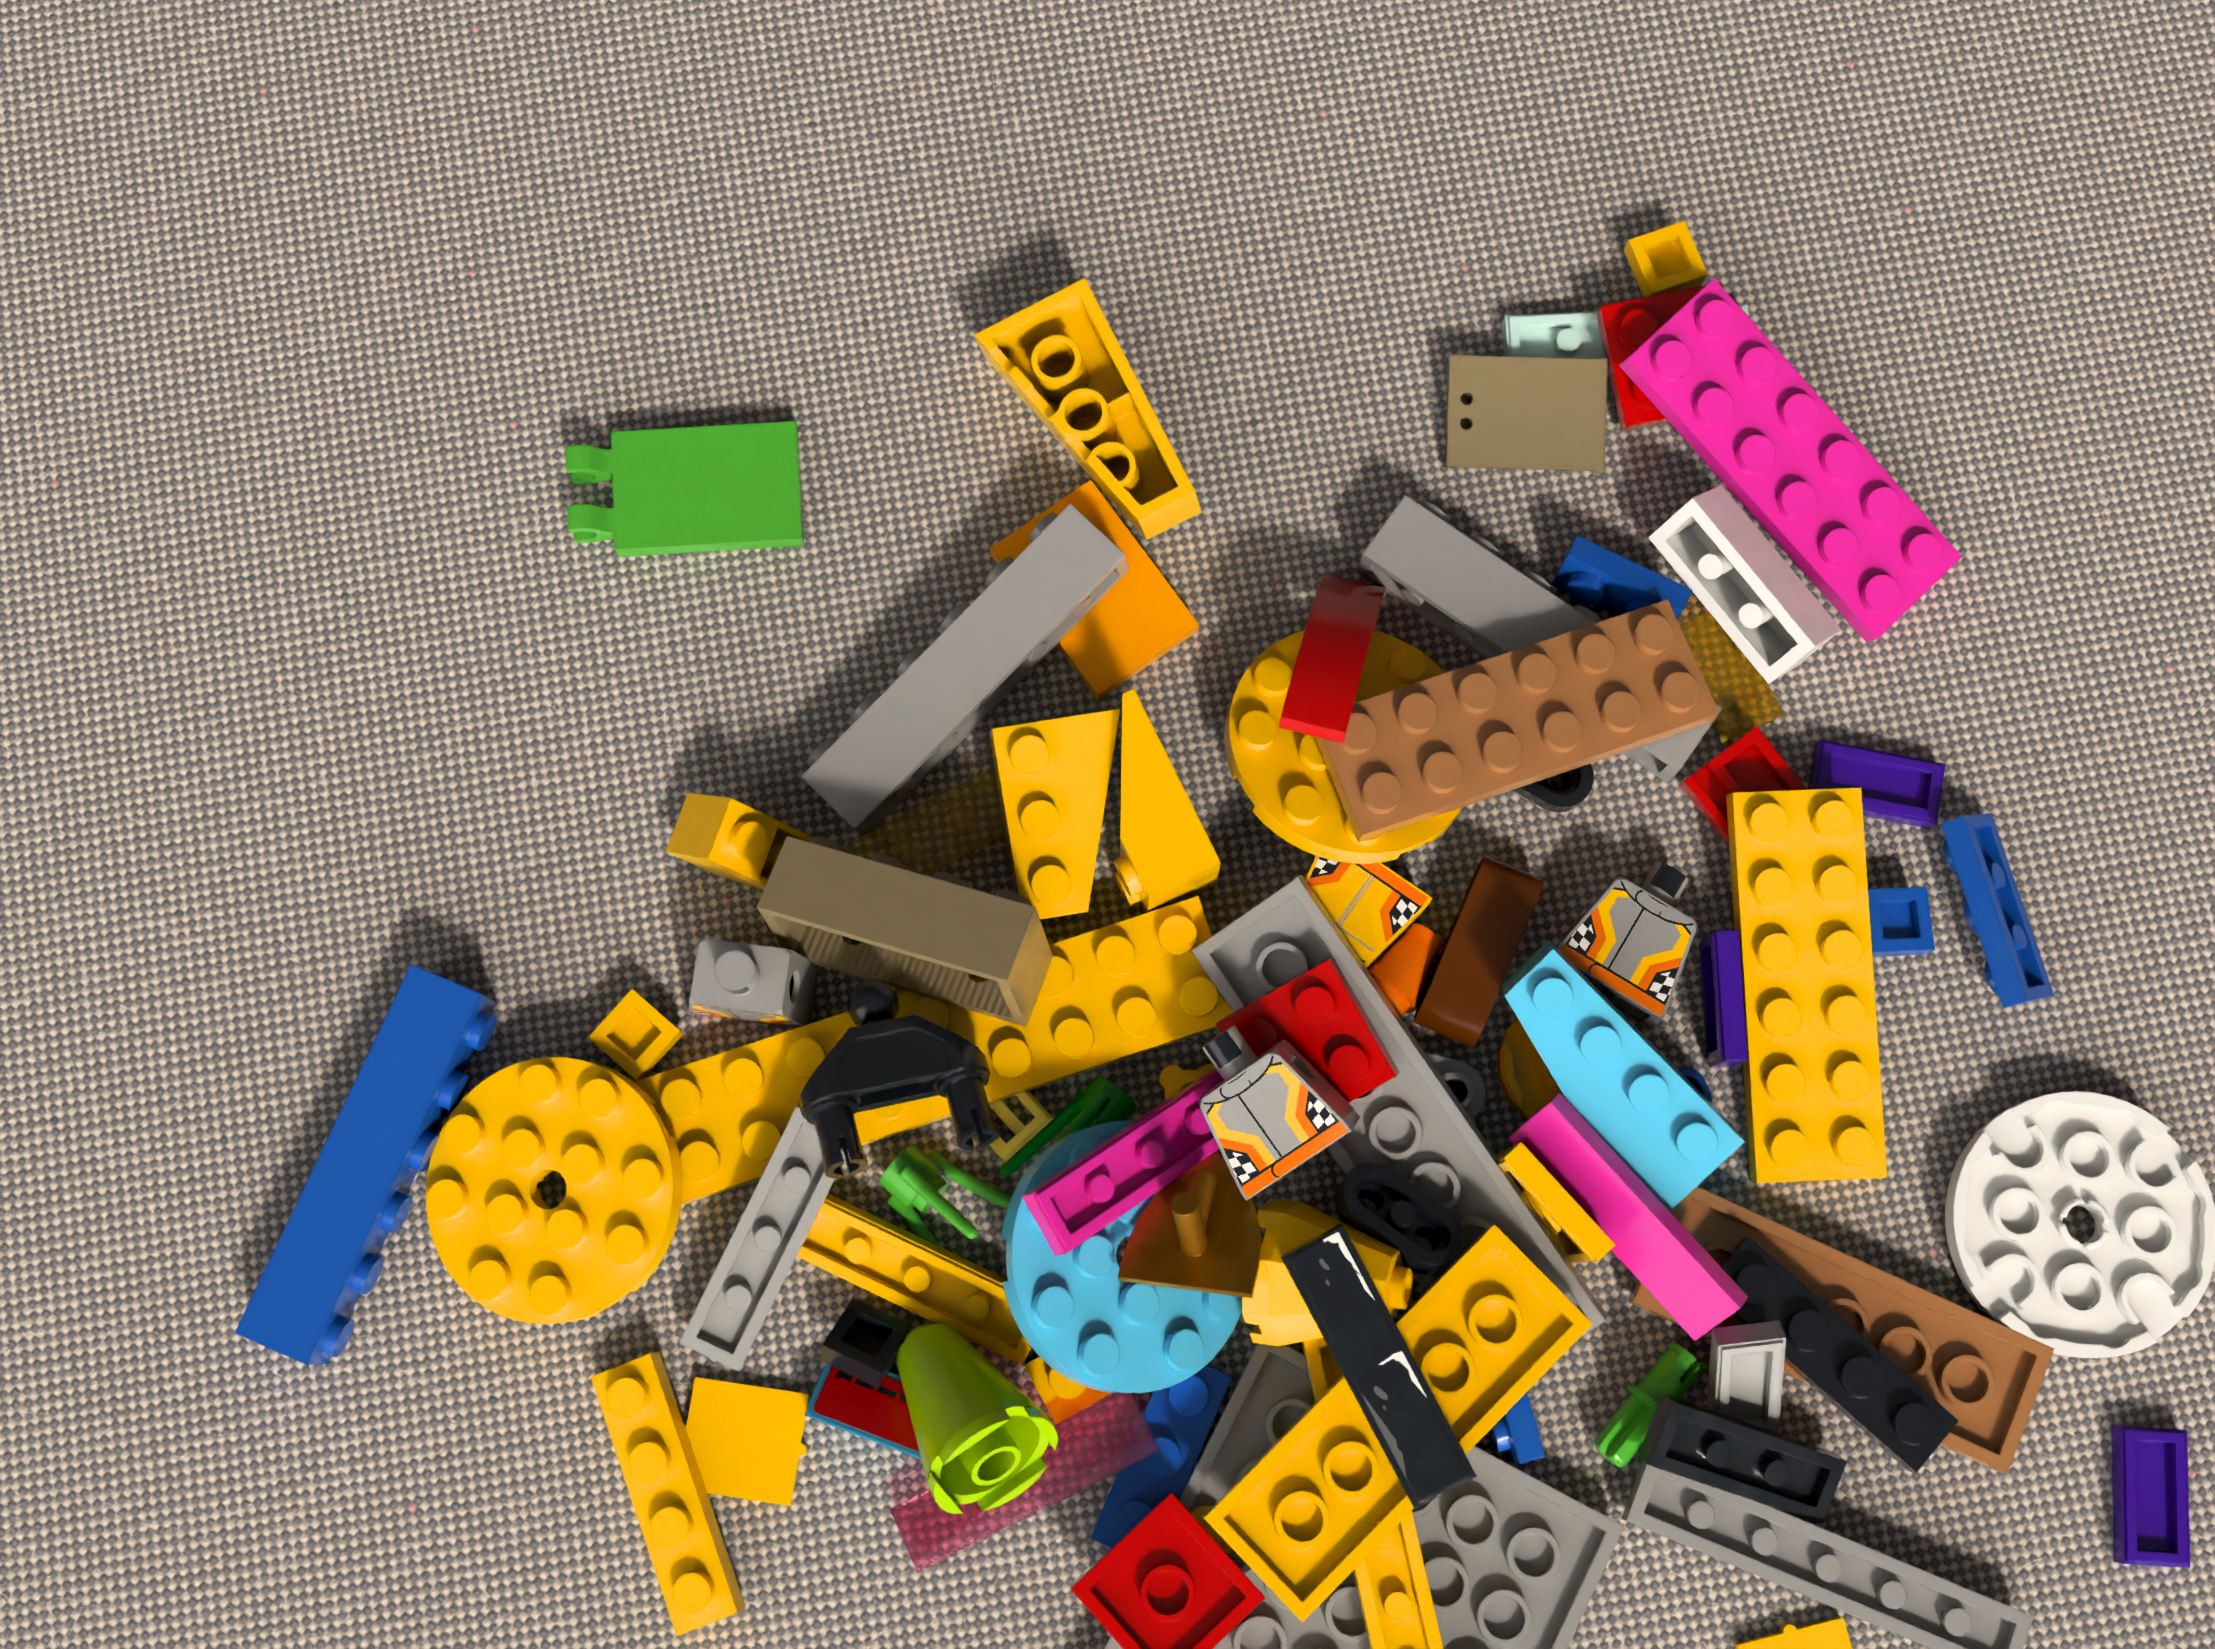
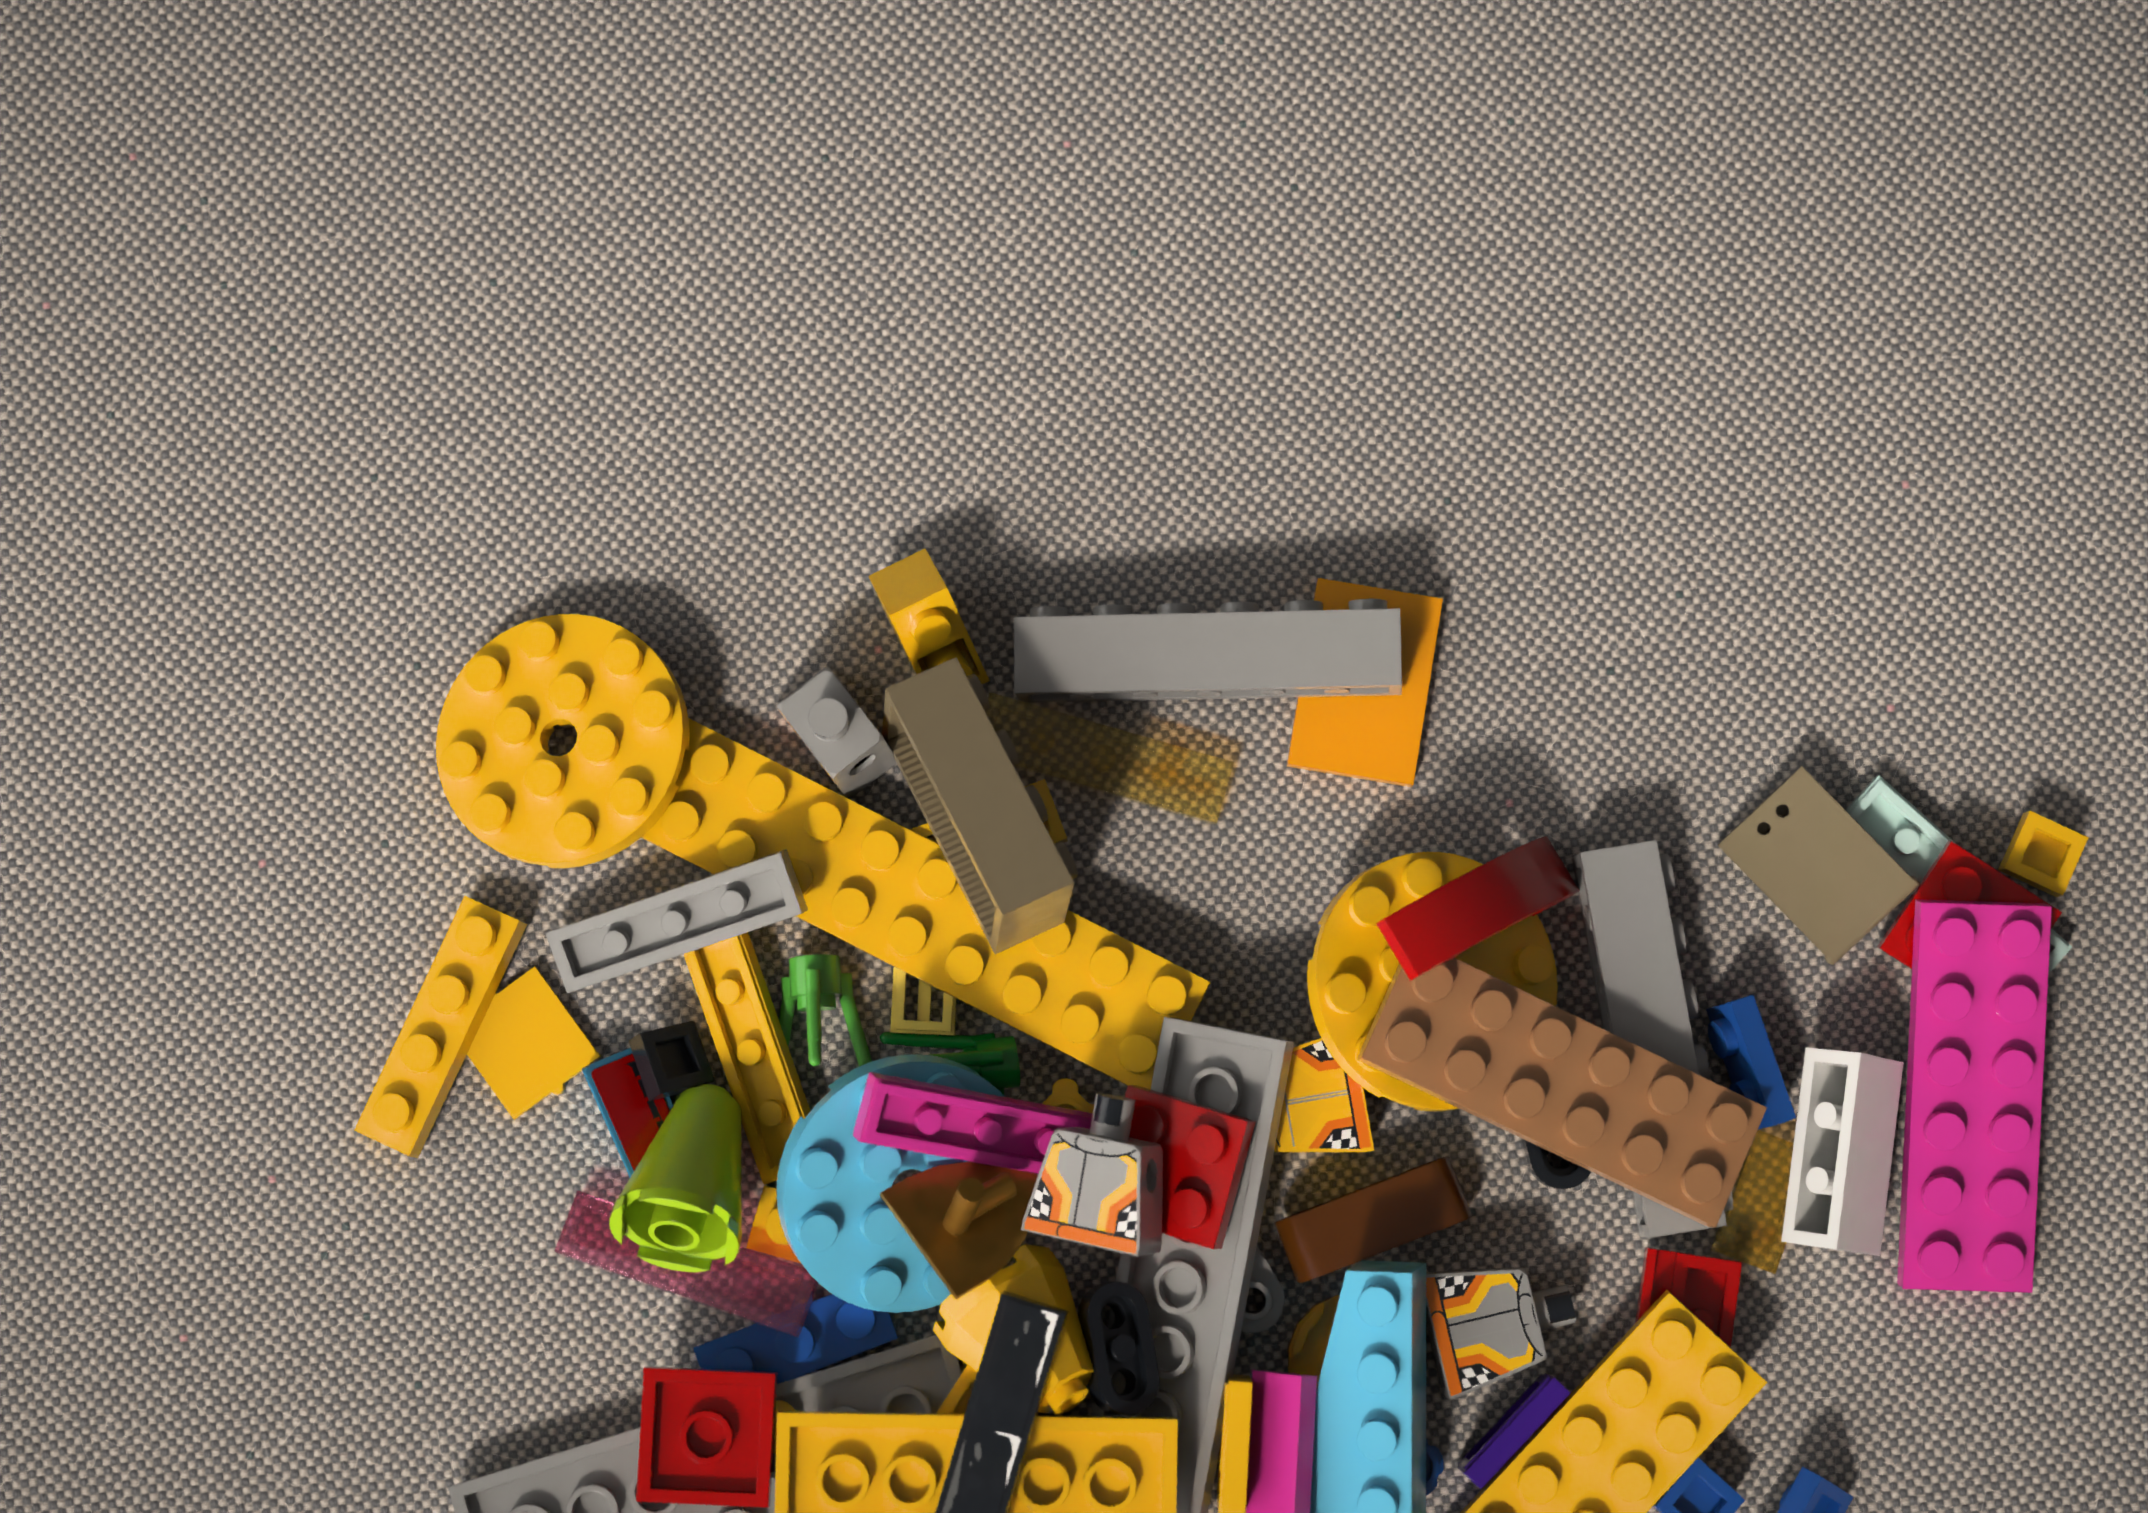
camera: 45 degrees right, 5 degrees up
blue brick [235,964,497,1365] -> none
bright green tile [565,421,804,557] -> none
yellow plate [588,989,684,1081] -> none
black connector [798,979,1000,1178] -> none
yellow wedge [974,278,1202,540] -> none
yellow wedge [990,708,1121,920] -> none
yellow slope [1114,689,1221,913] -> none
orange cone [1367,923,1443,1018] -> none
dark purple tile [1807,739,1946,829] -> none

